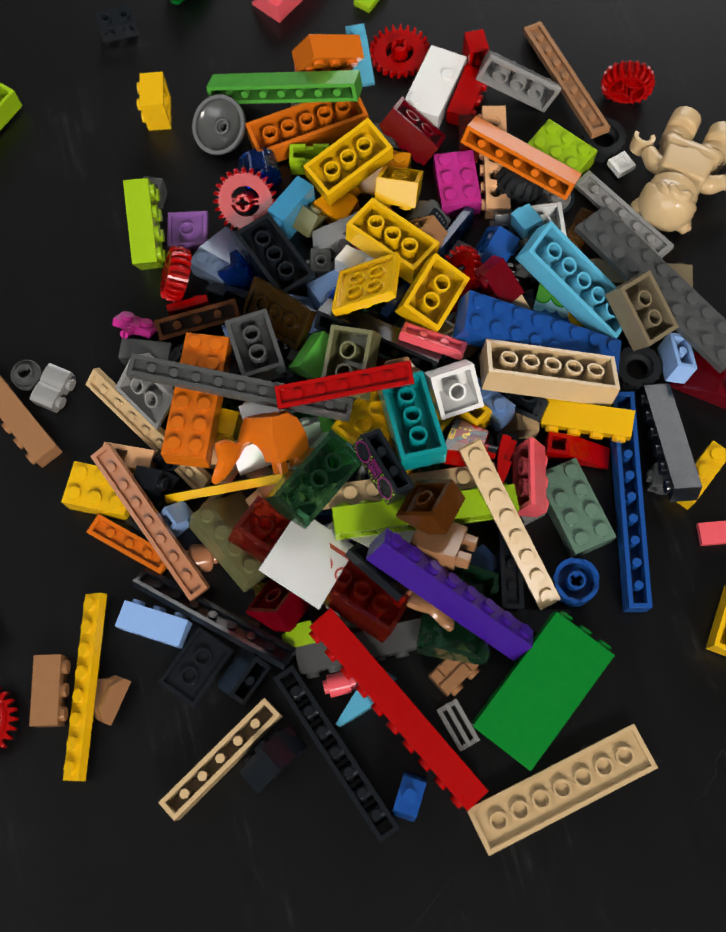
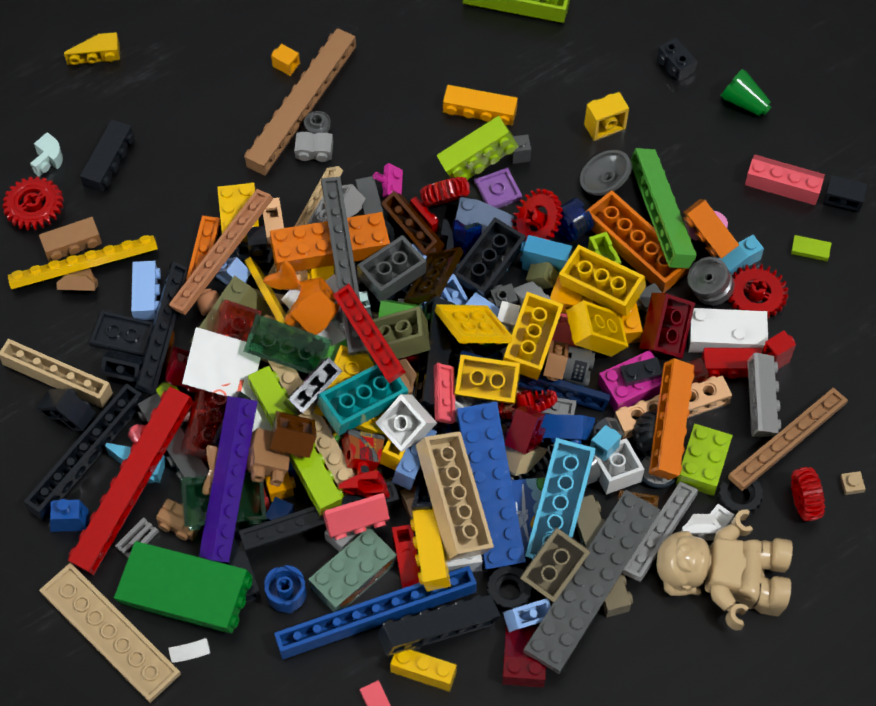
camera: 65 degrees right, 10 degrees down
tan plate [458,438,561,610] -> none
none -> white sticker [169,638,210,663]
none -> light orange brick [443,85,518,125]
none -> black plate [619,357,663,387]
none -> white slope [681,514,723,541]
none -> flat silver wheel [687,257,735,306]
none -> tan plate [840,471,865,495]

